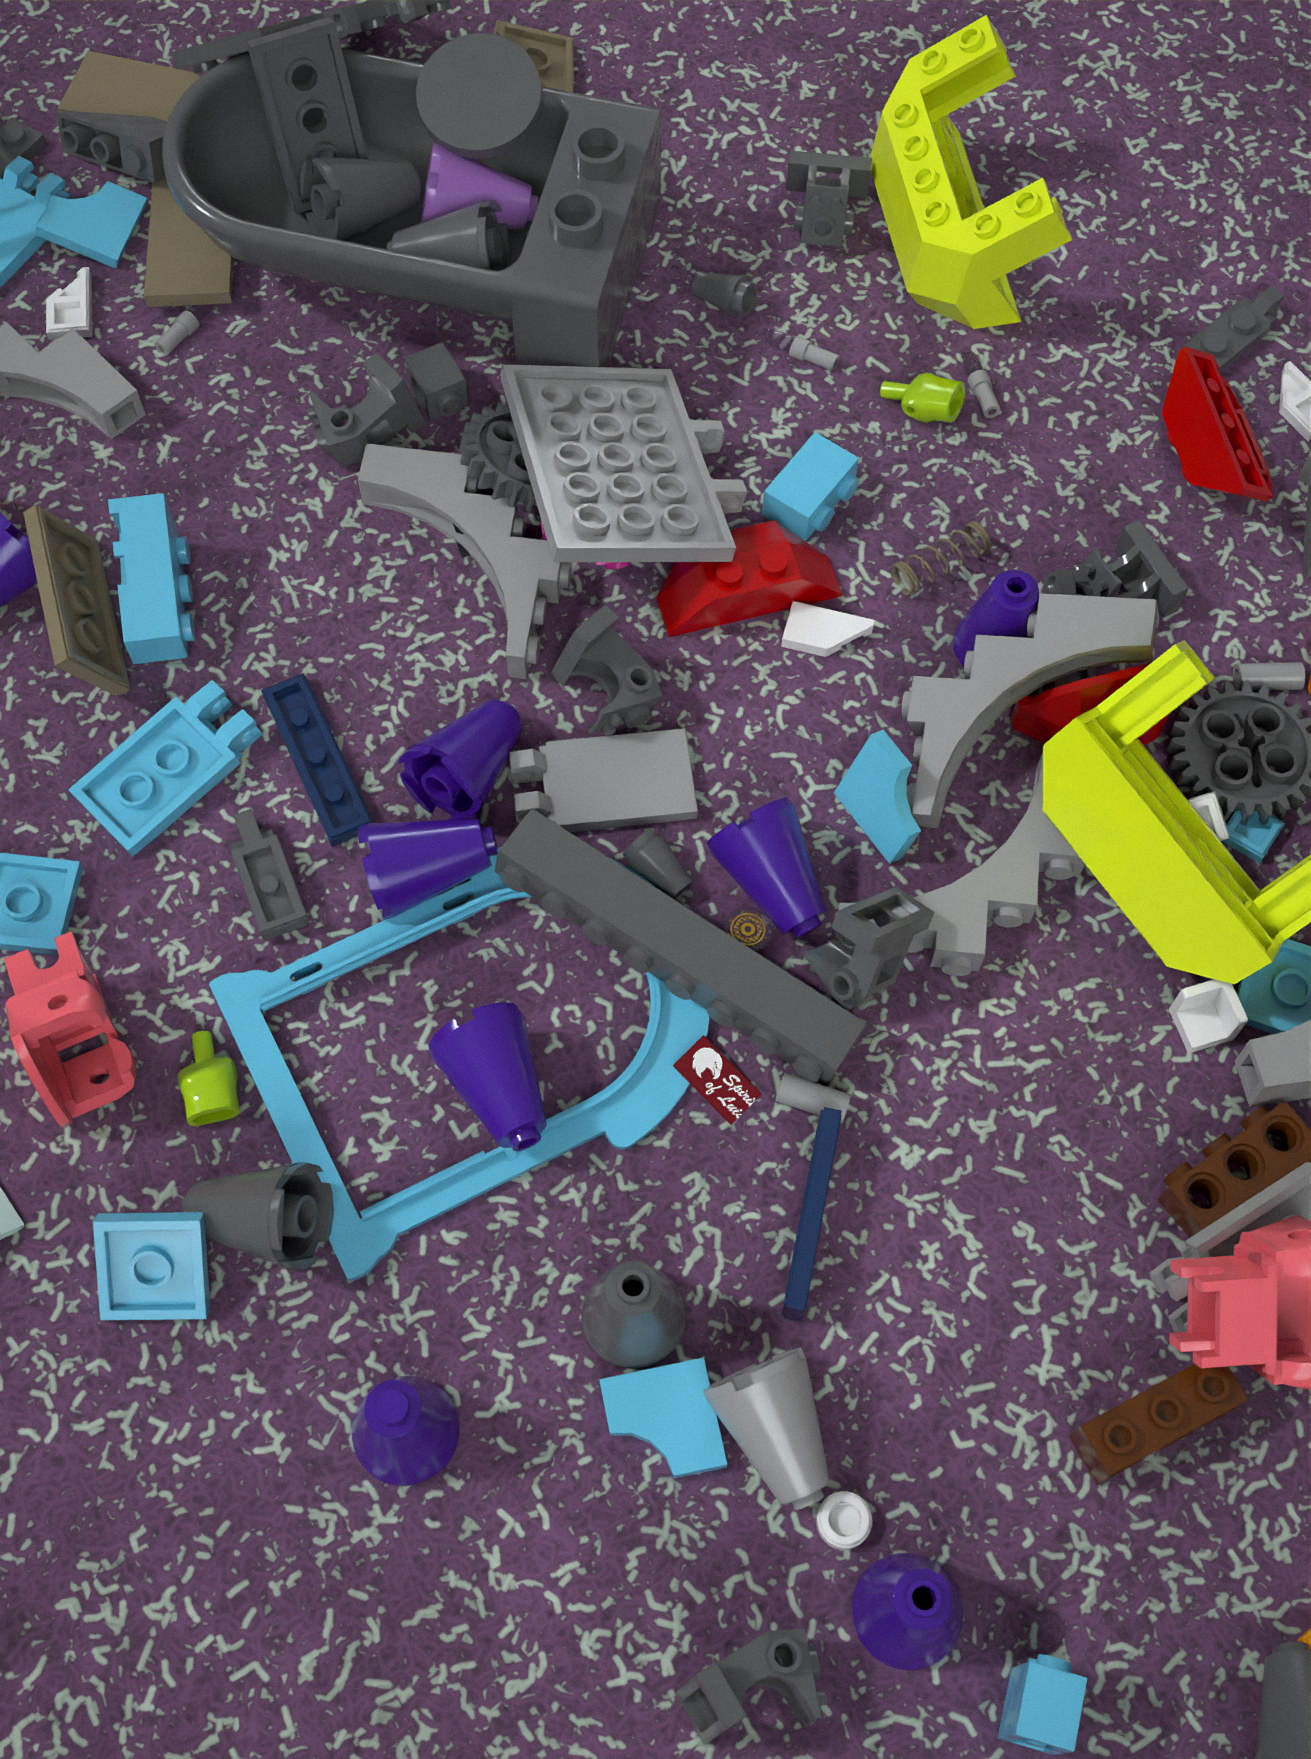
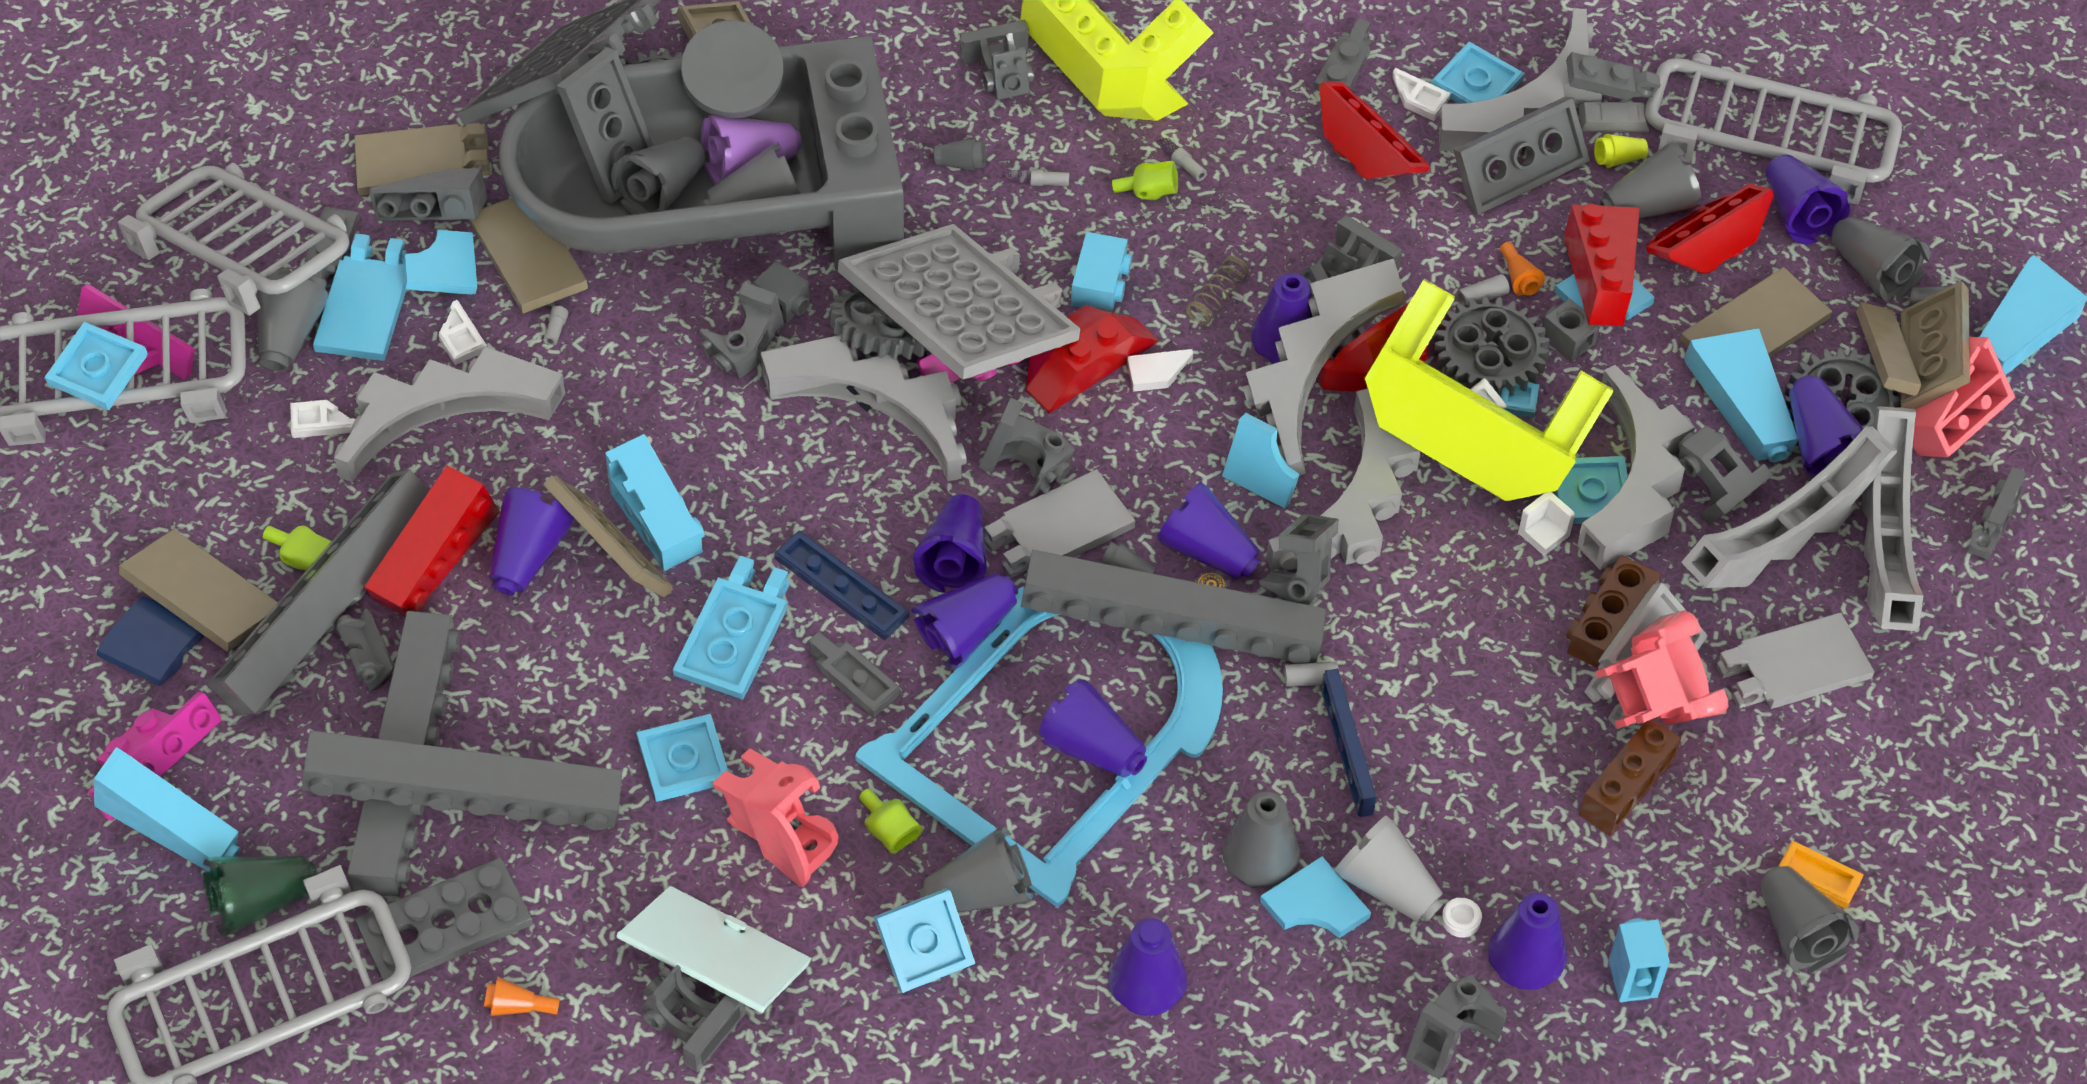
camera: 25 degrees left, 10 degrees down
dark red sticker [673,1035,762,1125] -> none

